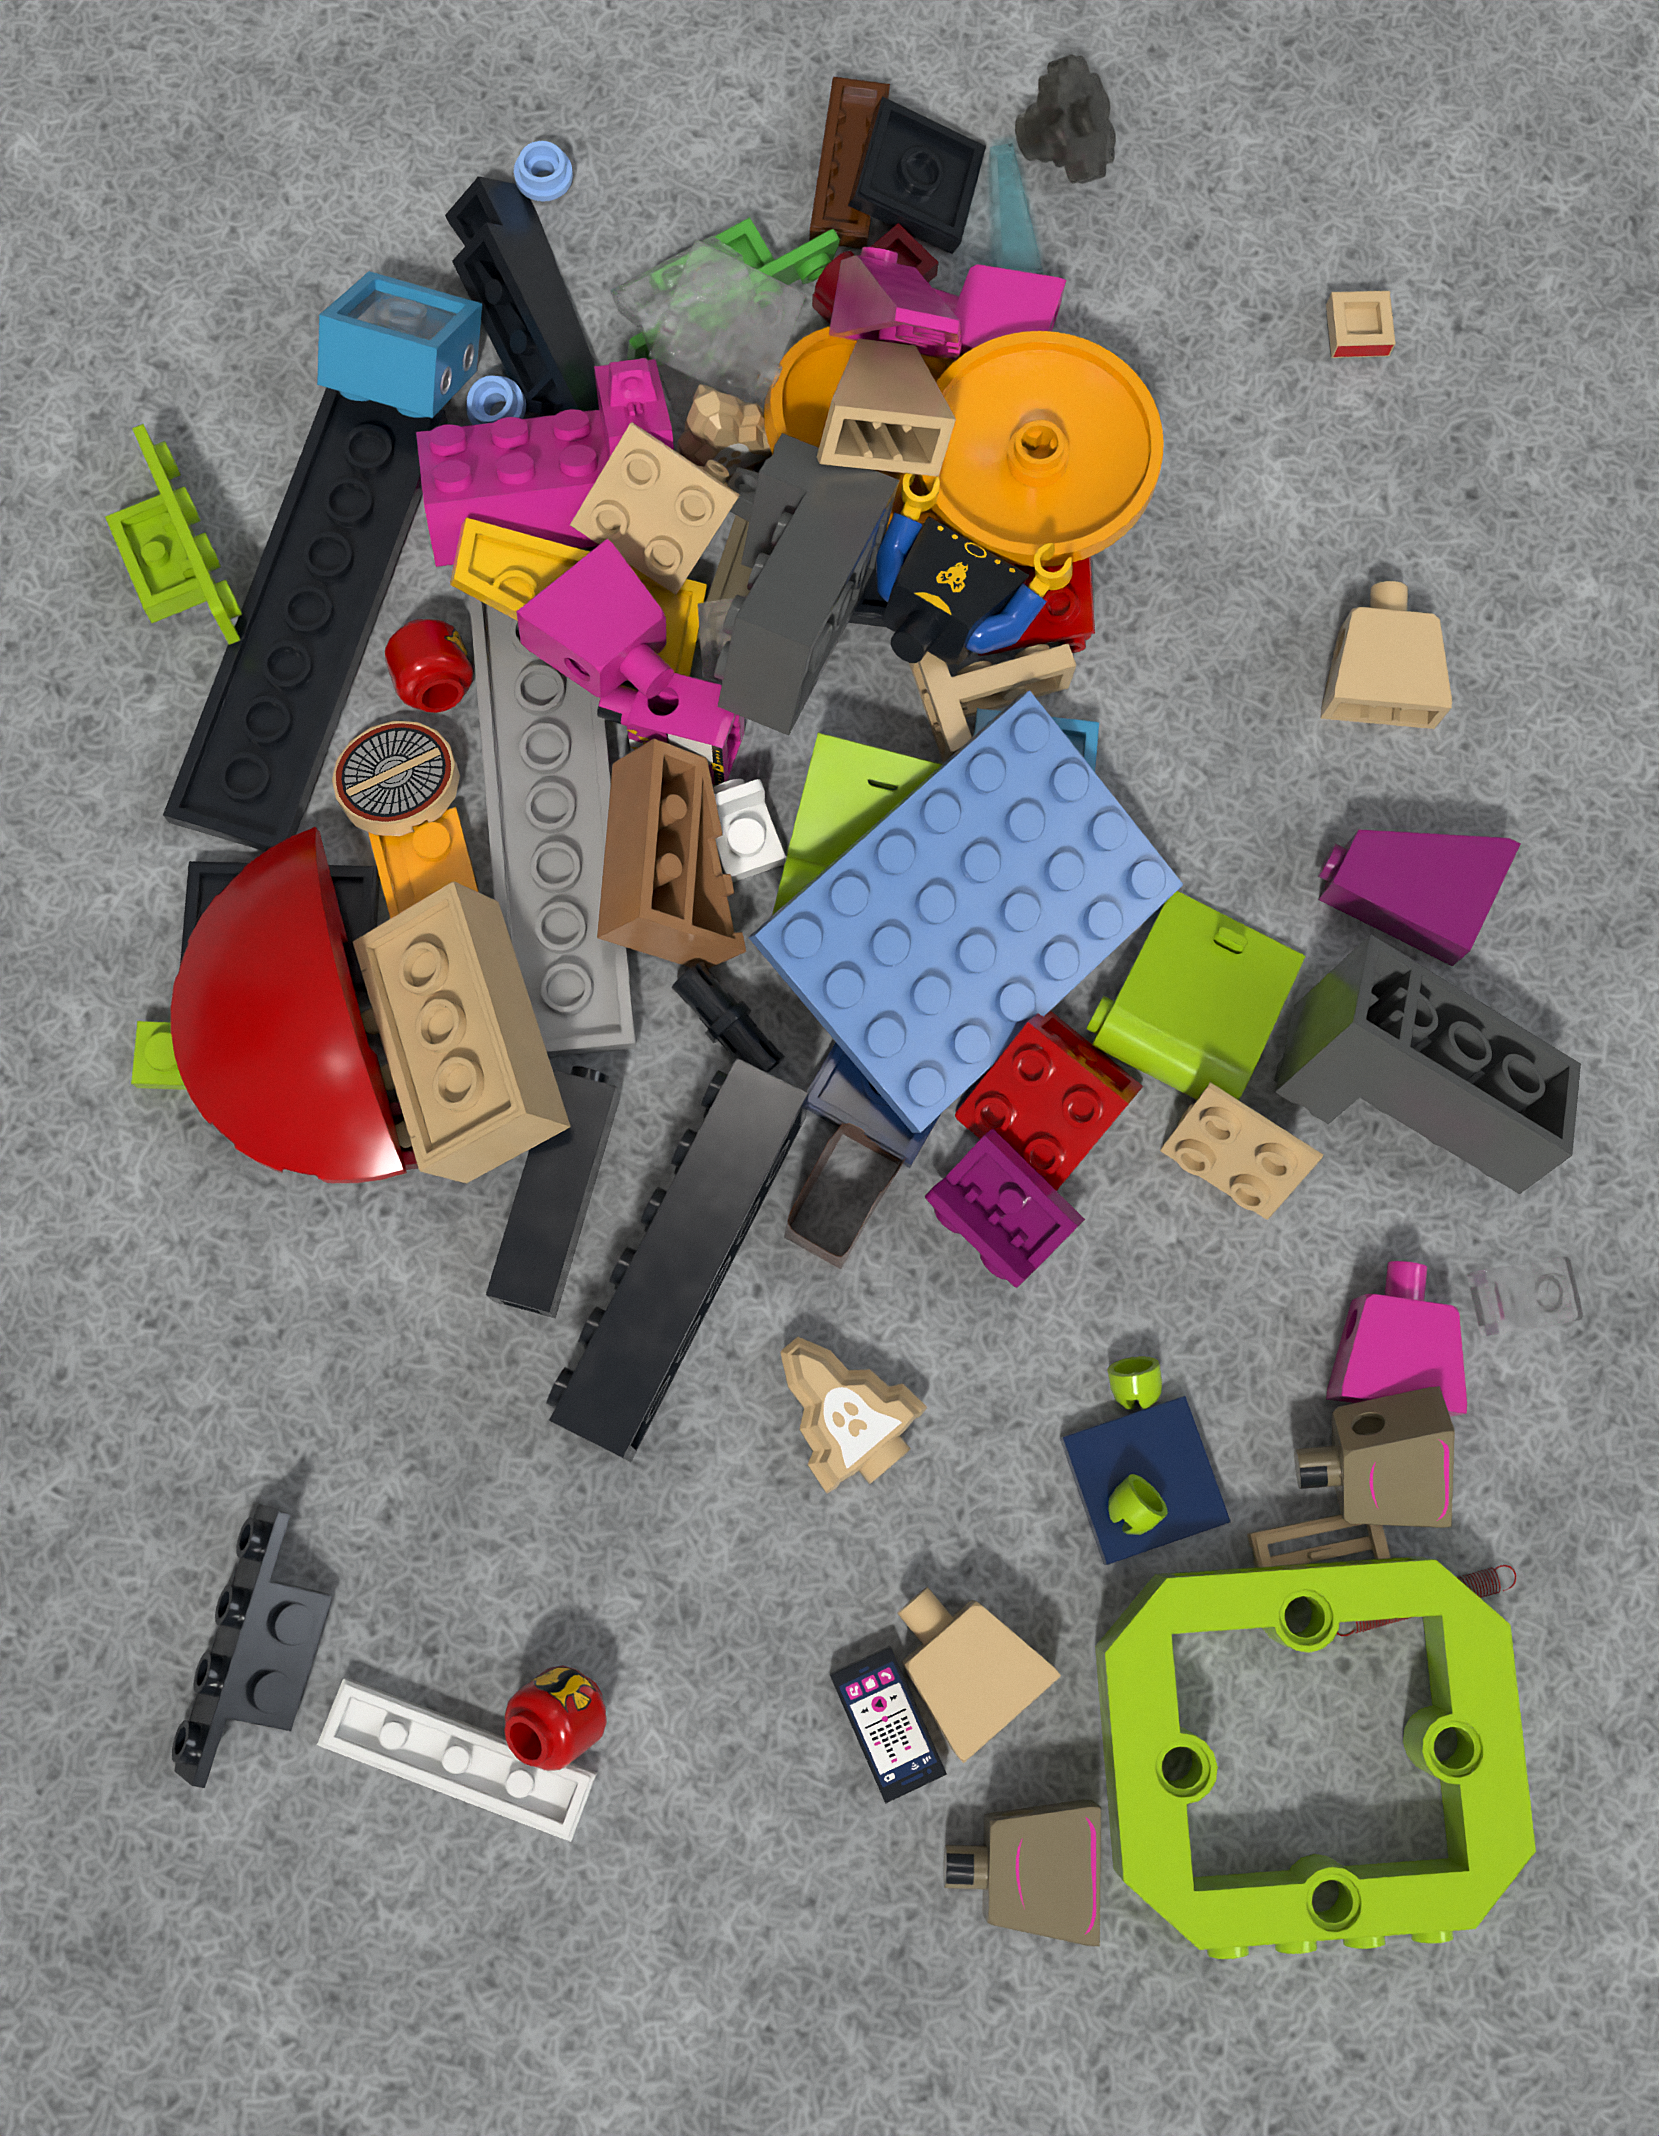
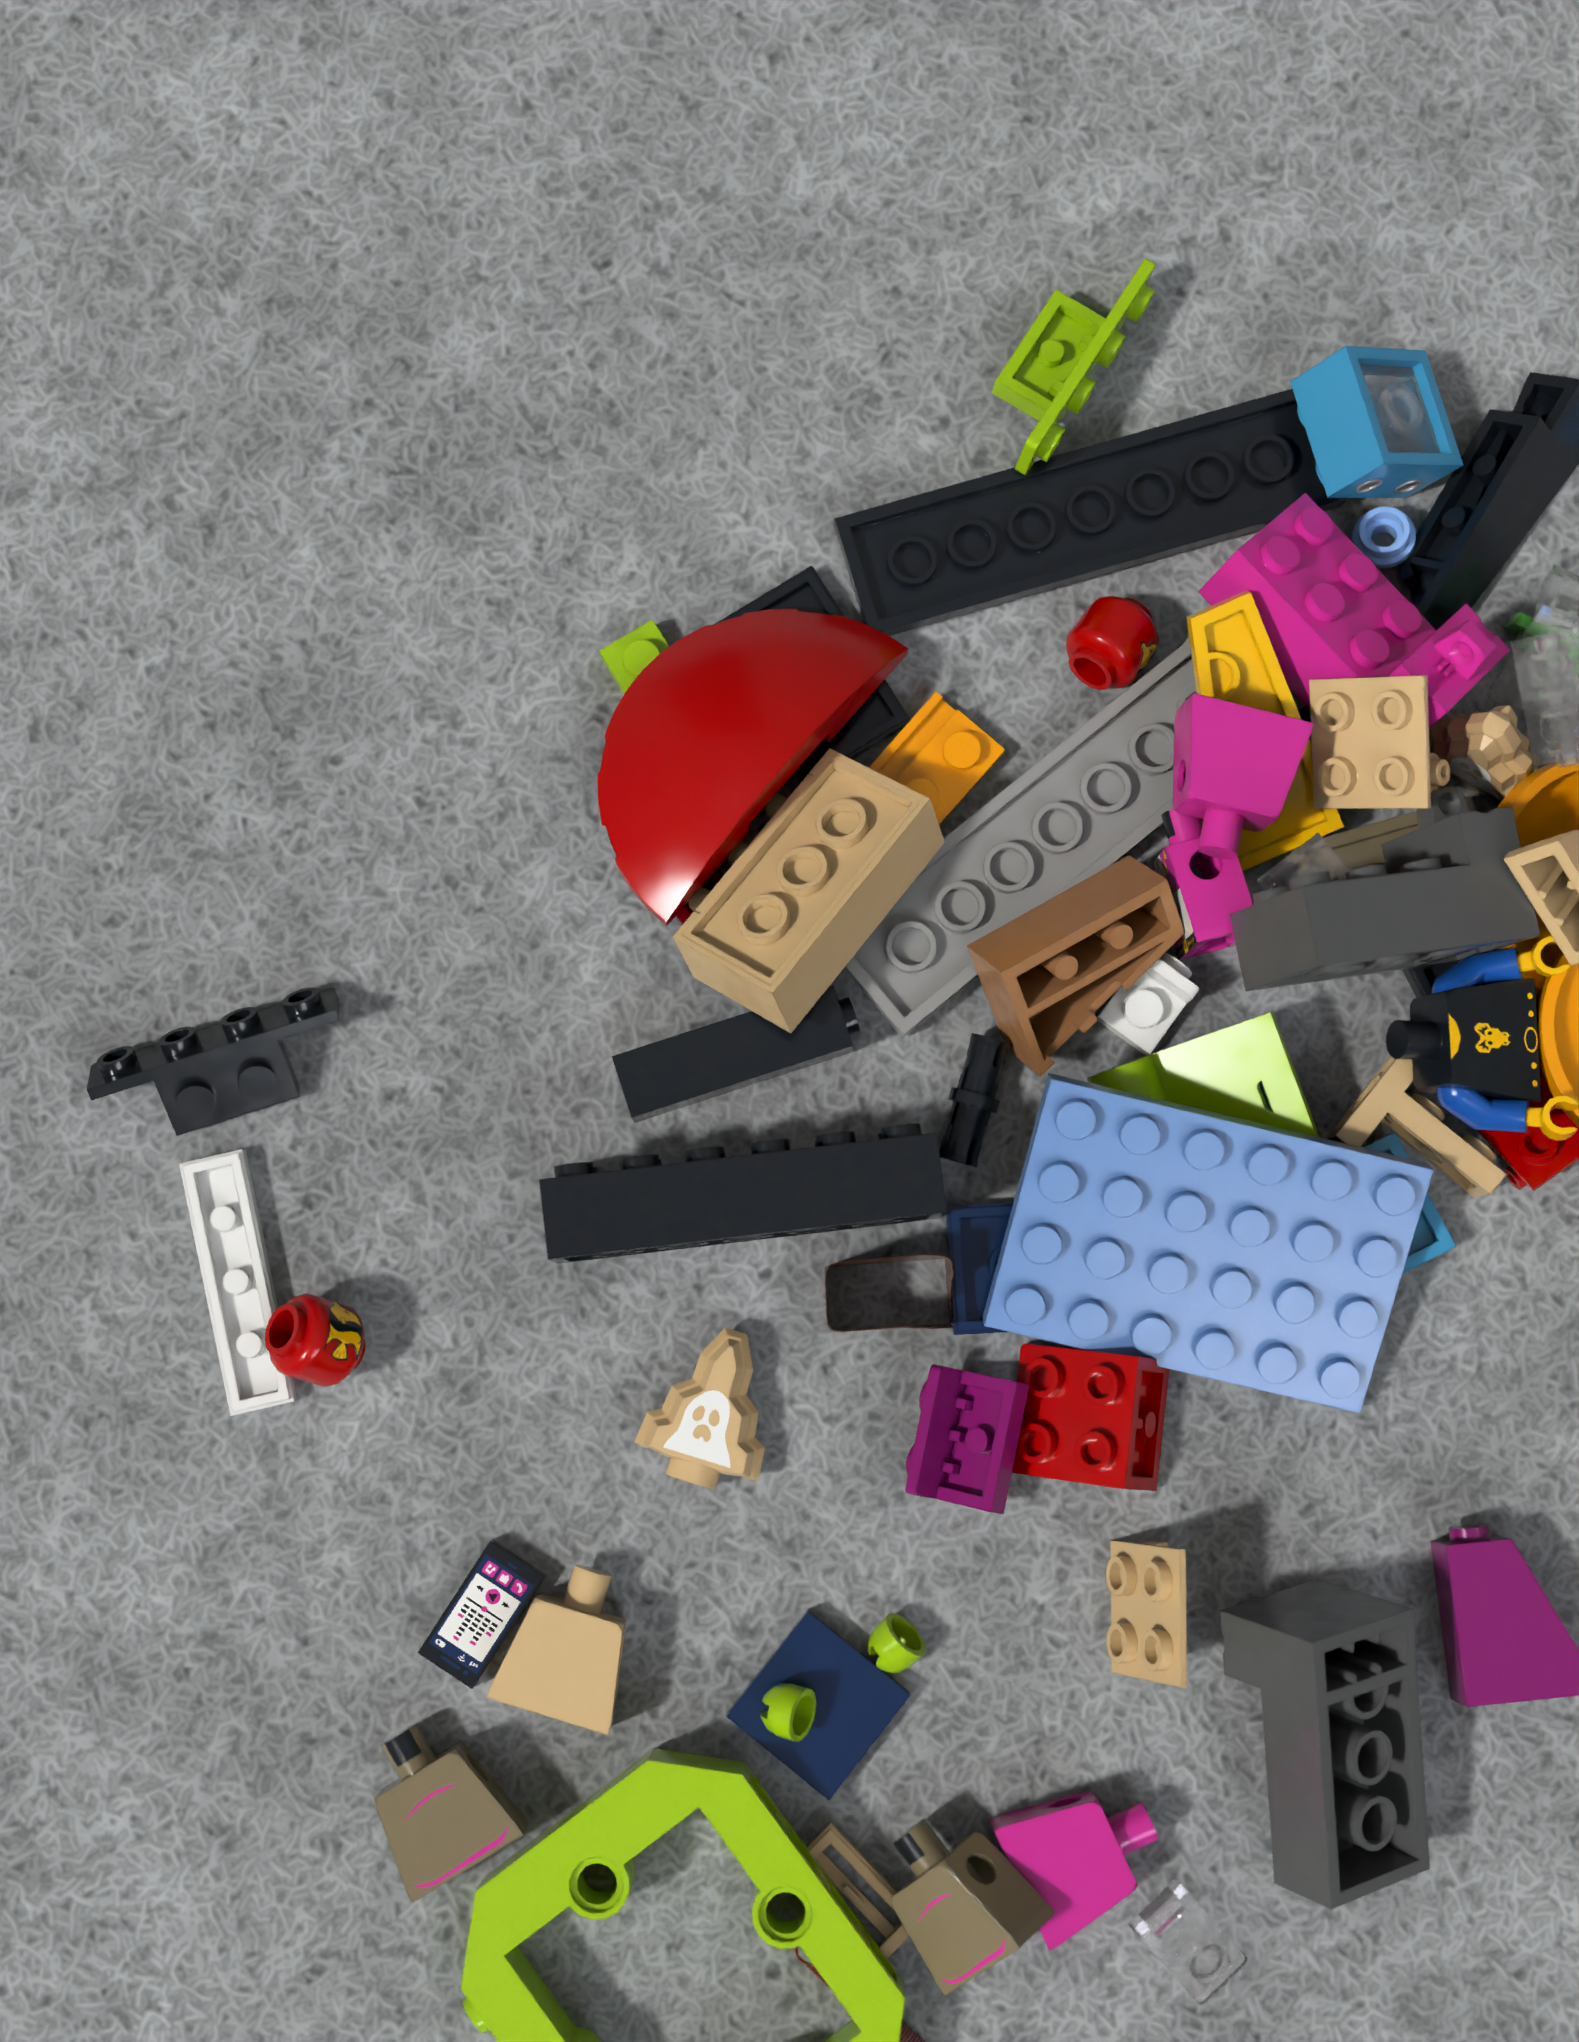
camera: 60 degrees right, 5 degrees up
tile [332,721,460,836] -> none
lime door [1086,891,1306,1100] -> none

